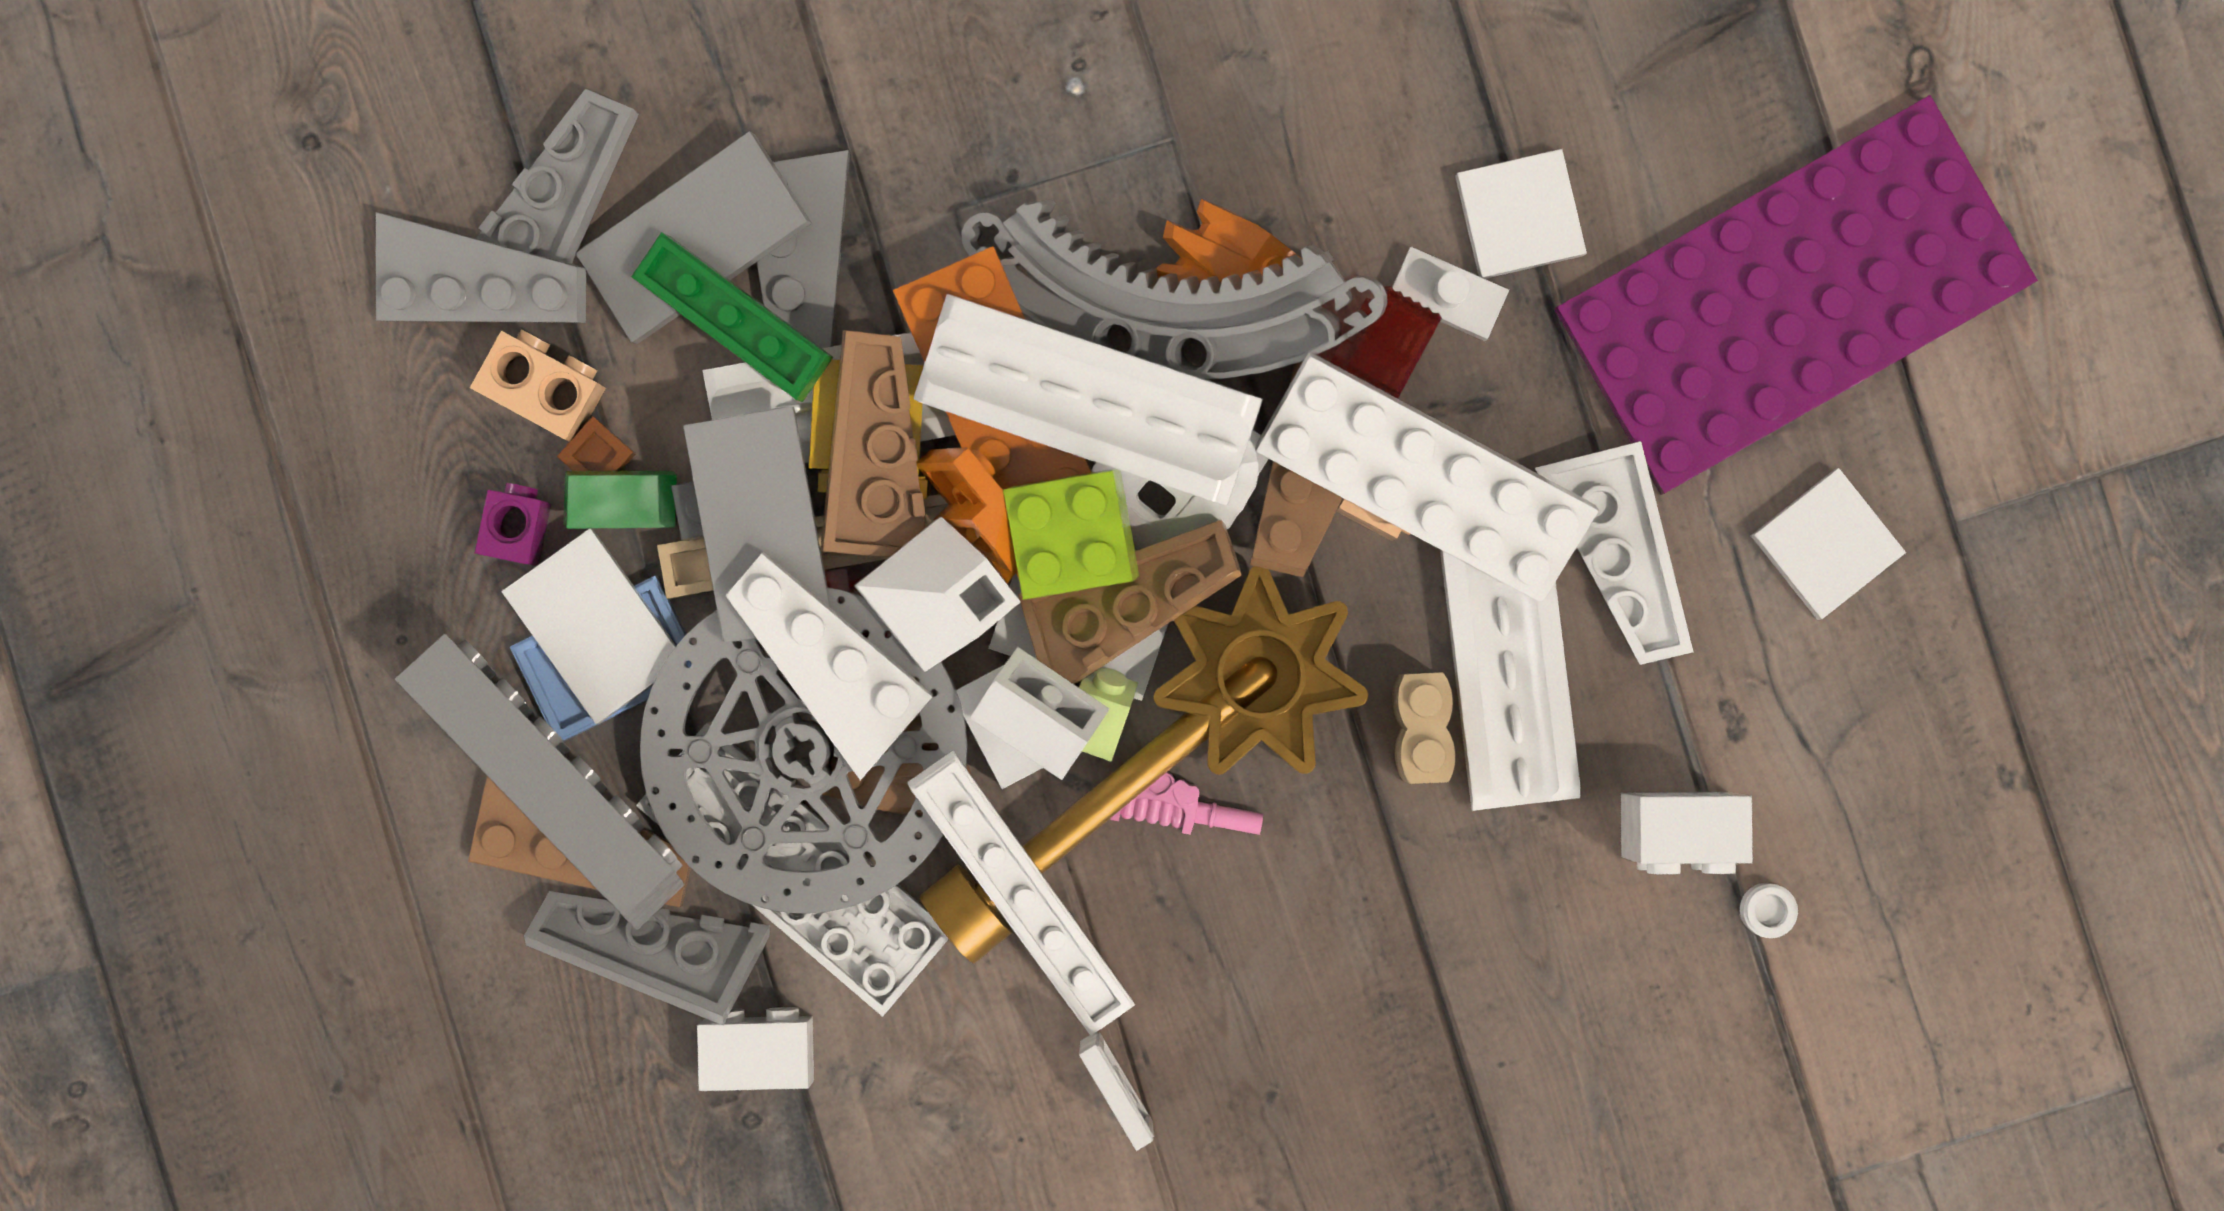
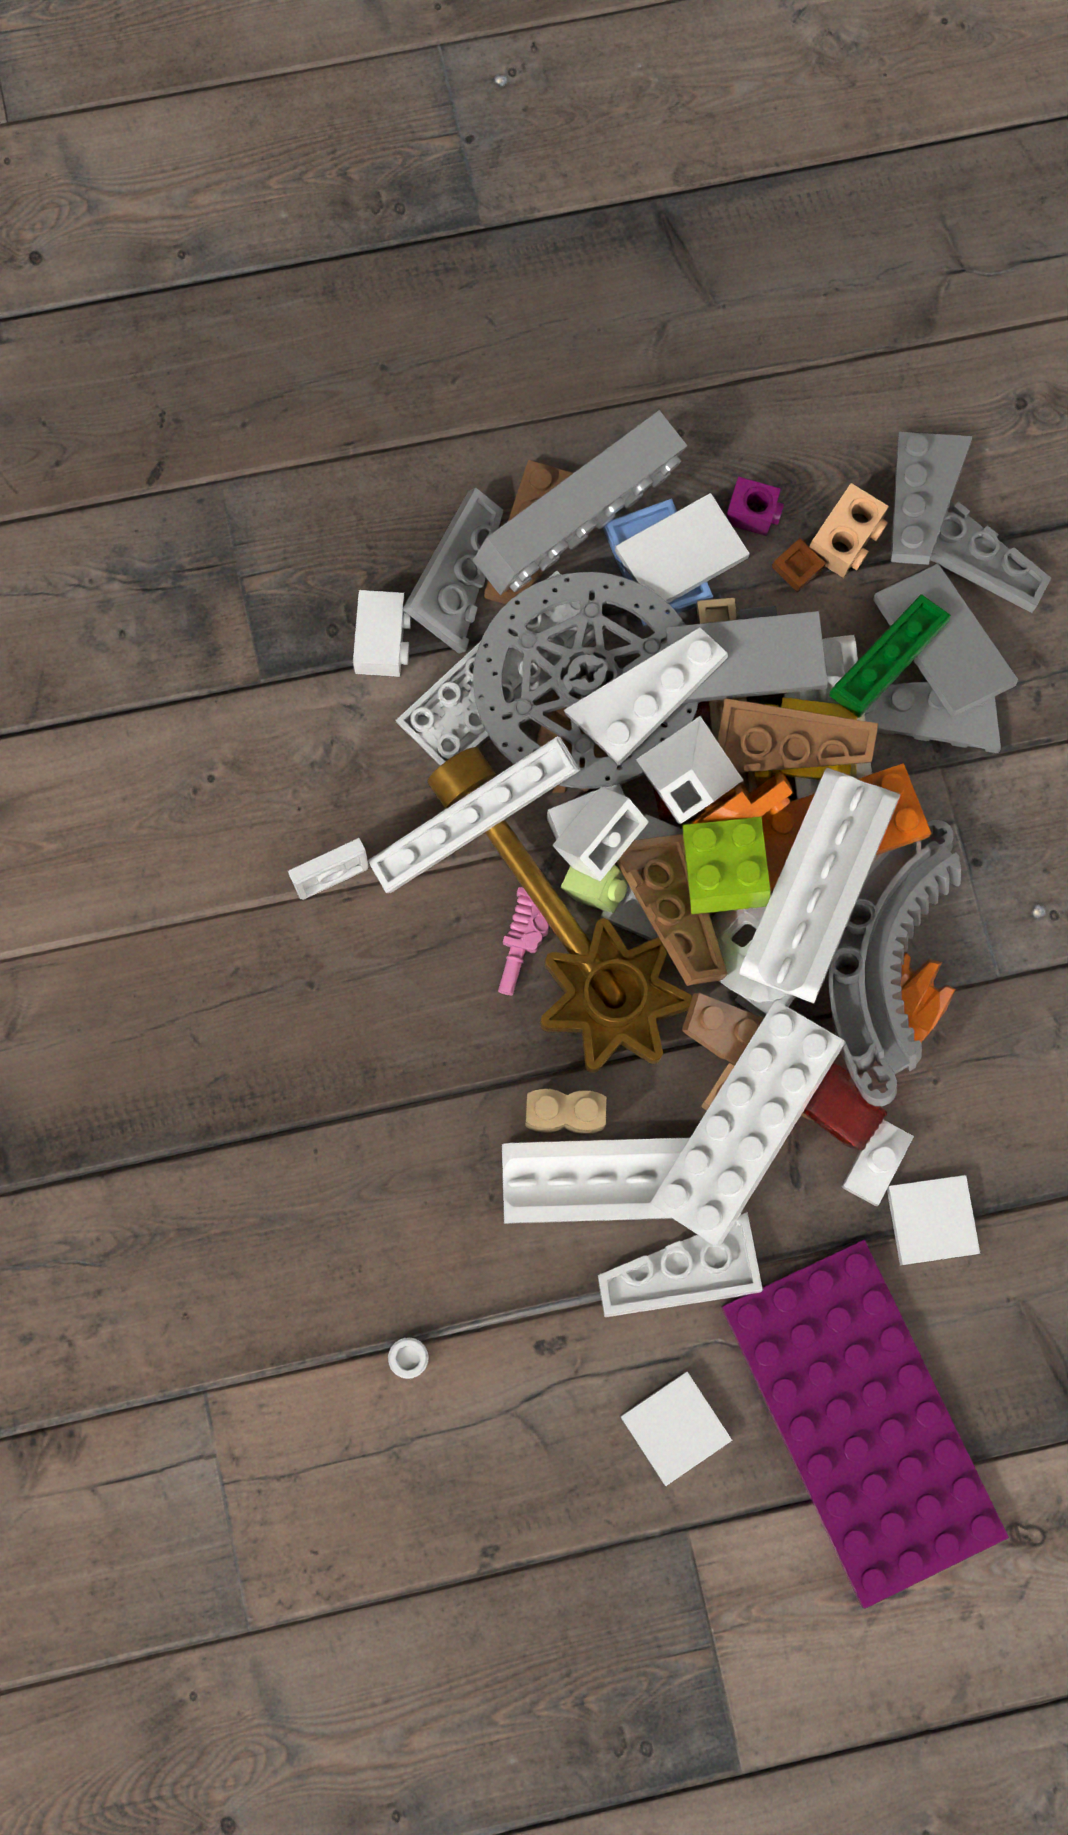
camera: 90 degrees right, 10 degrees down
green tile [564,471,677,529] -> none
white brick [1621,792,1753,874] -> none

